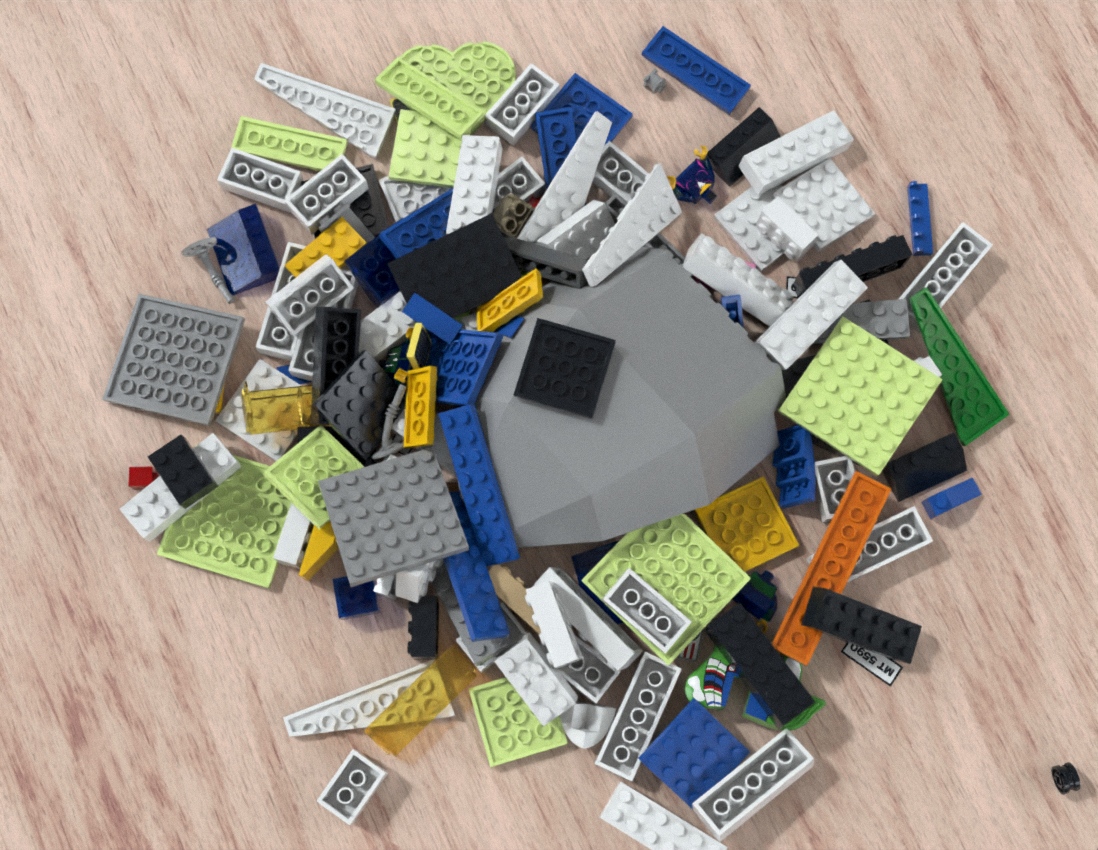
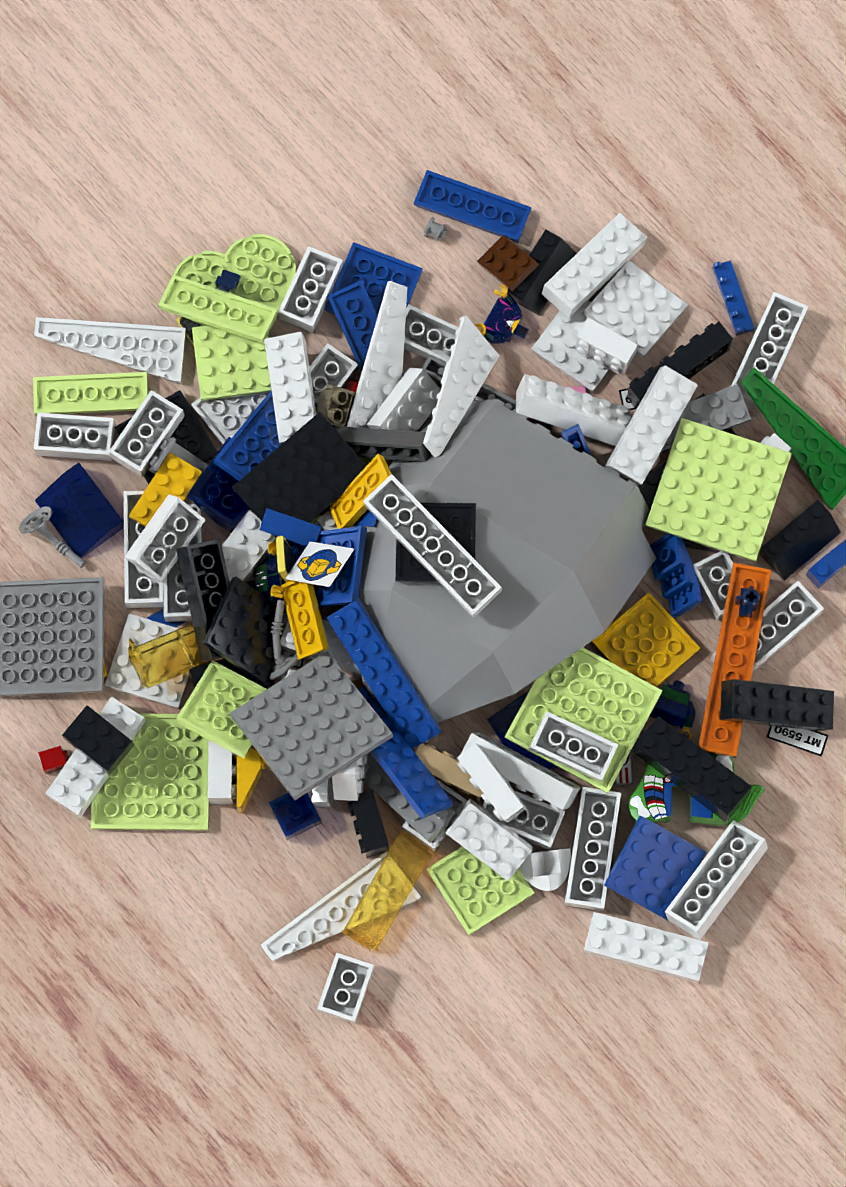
camera: 15 degrees left, 0 degrees up
none -> dark blue bracket [215,270,241,294]
none -> sticker [285,542,354,587]
none -> white brick [363,474,502,618]
none -> reddish brown plate [477,235,538,292]
none -> dark blue piece [735,586,760,618]

